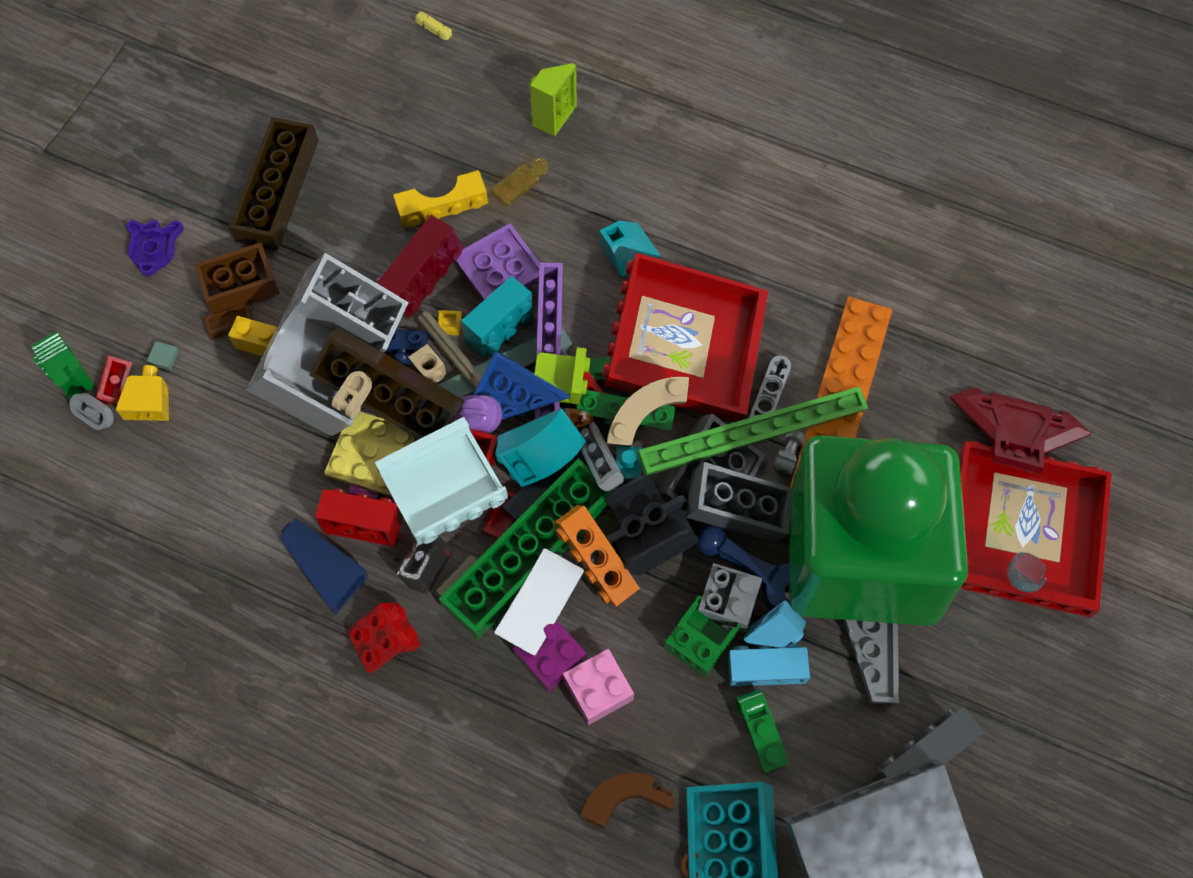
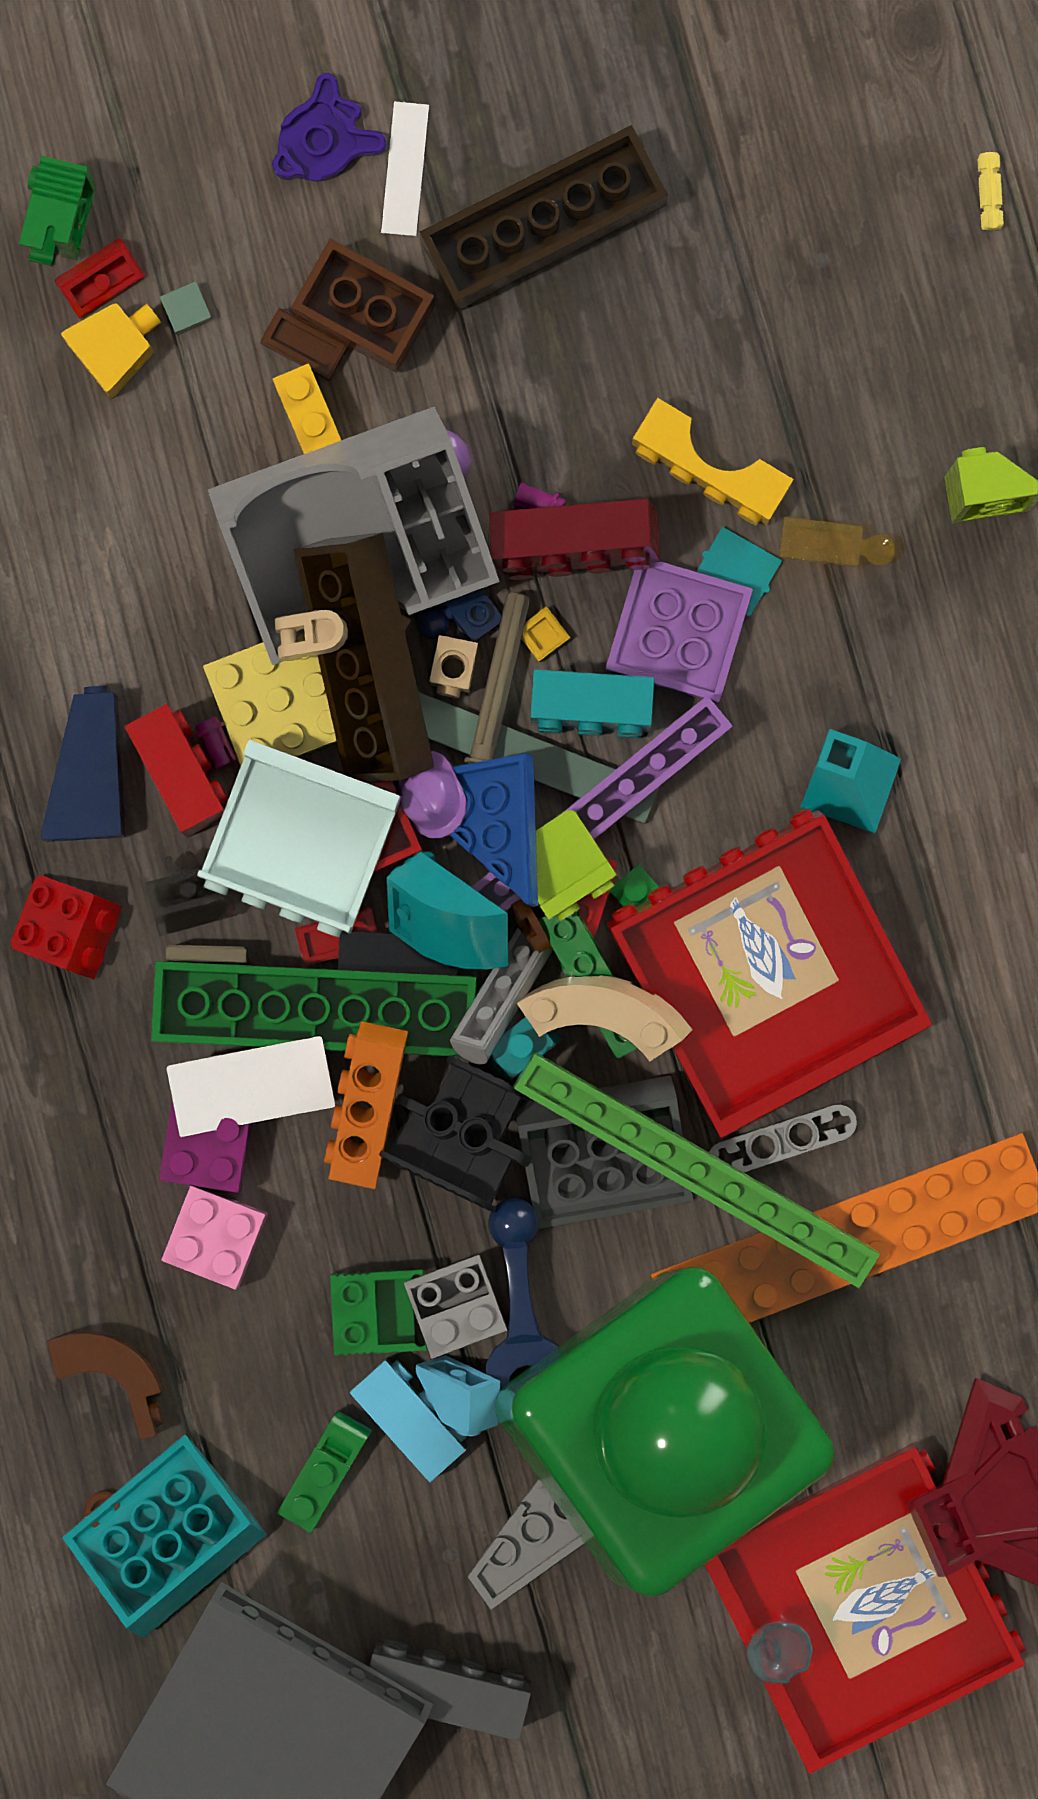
camera: 55 degrees right, 20 degrees up
light grey plate [70,393,114,430] -> none
dark grey brick [685,462,791,543] -> none
light grey leg [773,431,806,475] -> none
none -> white sticker [381,101,429,236]
none -> teal piece [696,527,782,617]

